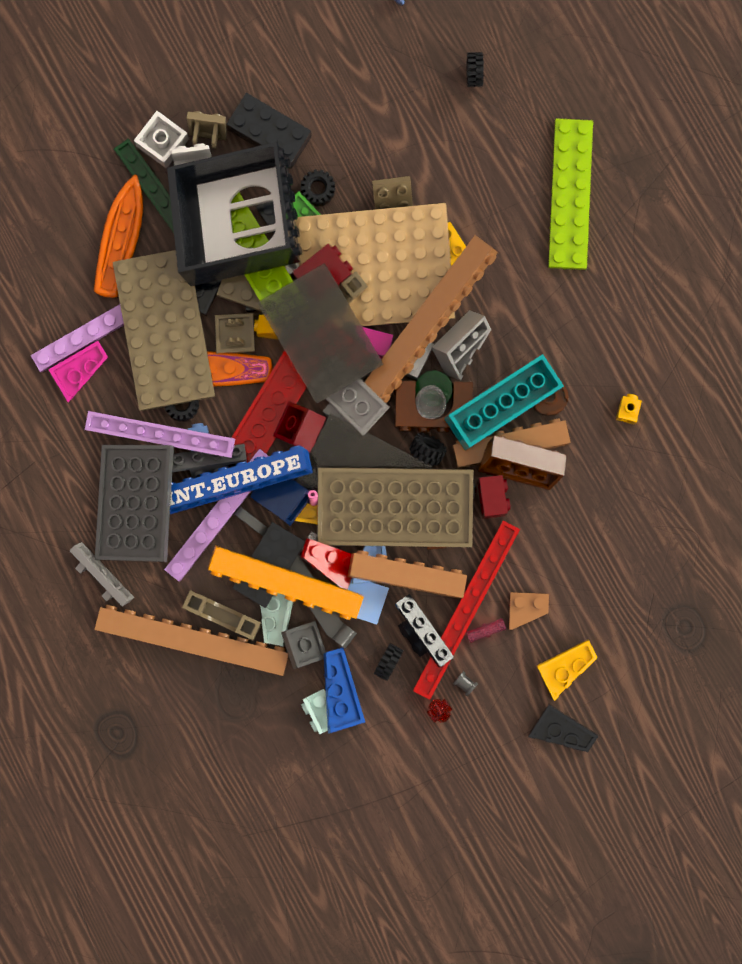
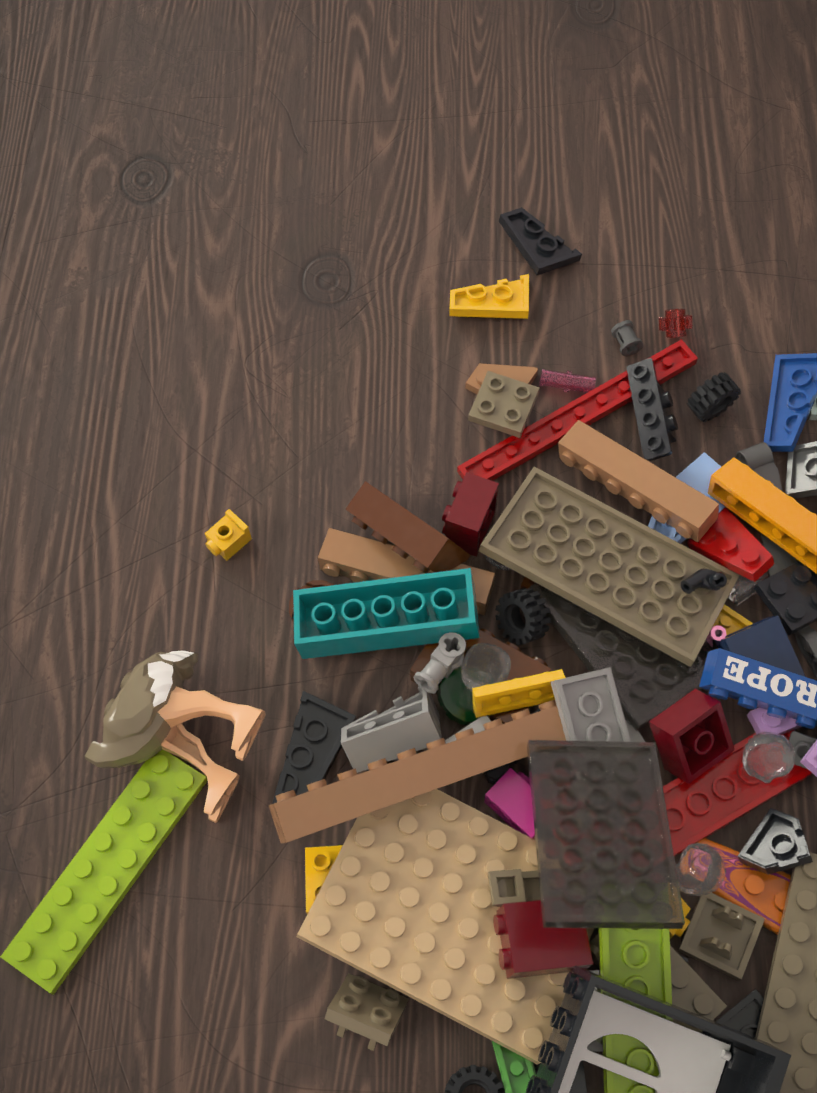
camera: 145 degrees left, 20 degrees down
none -> animal [85,651,266,823]
none -> black wing [272,691,357,804]
none -> light grey connector [413,632,466,694]
none -> dark tan plate [468,371,540,438]
none -> yellow plate [472,669,565,718]
none -> clear hair [671,843,726,896]
none -> black arm [681,568,727,594]
none -> plate [738,808,813,875]
none -> clear hair [742,731,795,783]

